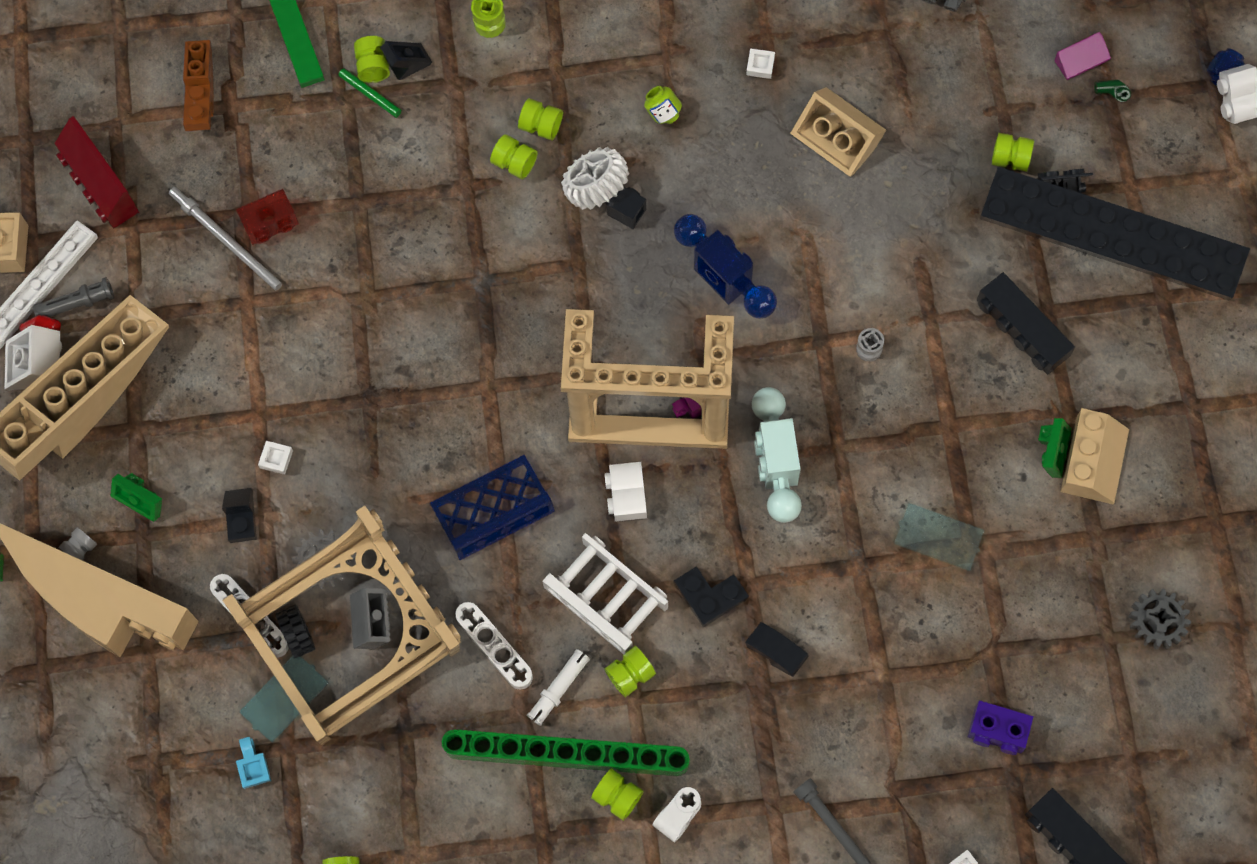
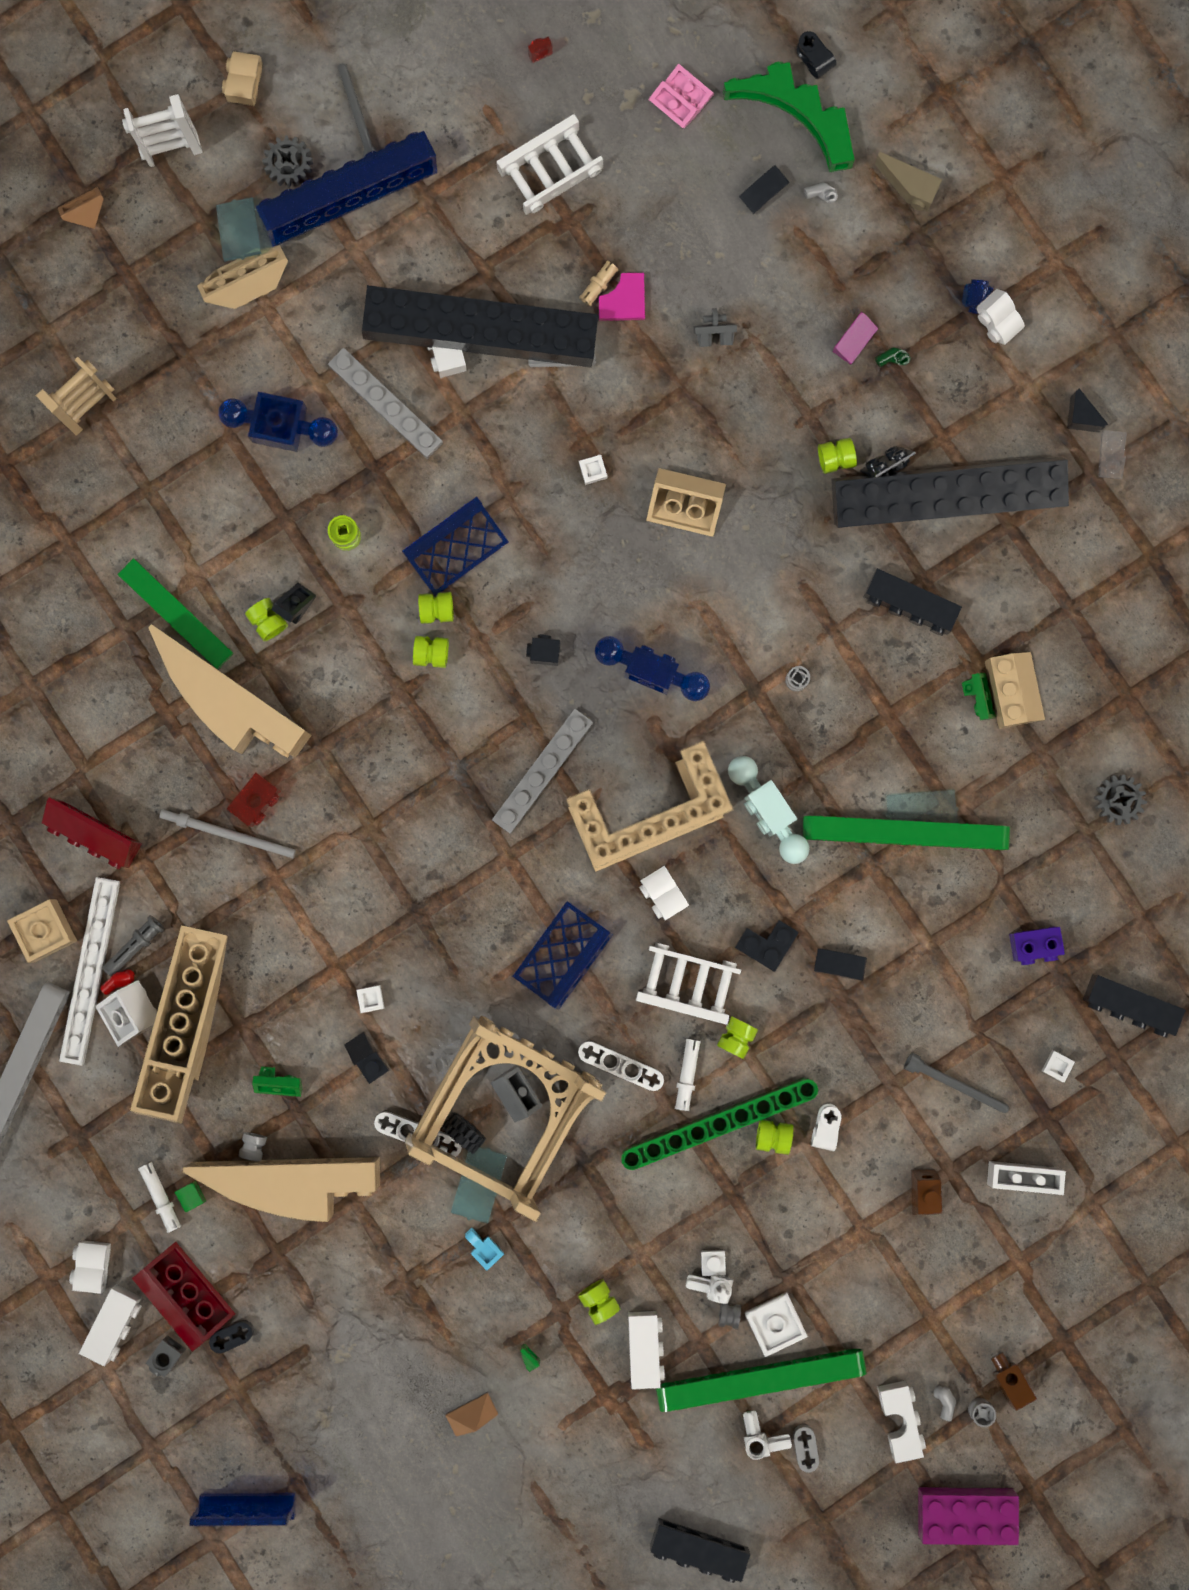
camera: 30 degrees left, 15 degrees up
dark orange slope [183,40,214,131] -> none
green bar [338,68,402,118] -> none
white gear [561,147,630,210] -> none
lime head [644,86,682,124] -> none
magenta tile [672,397,702,419] -> none
none -> tan slope [149,624,311,758]
none -> clear blue fence [402,496,509,596]
none -> light grey plate [492,709,593,834]
none -> green beam [802,816,1010,850]

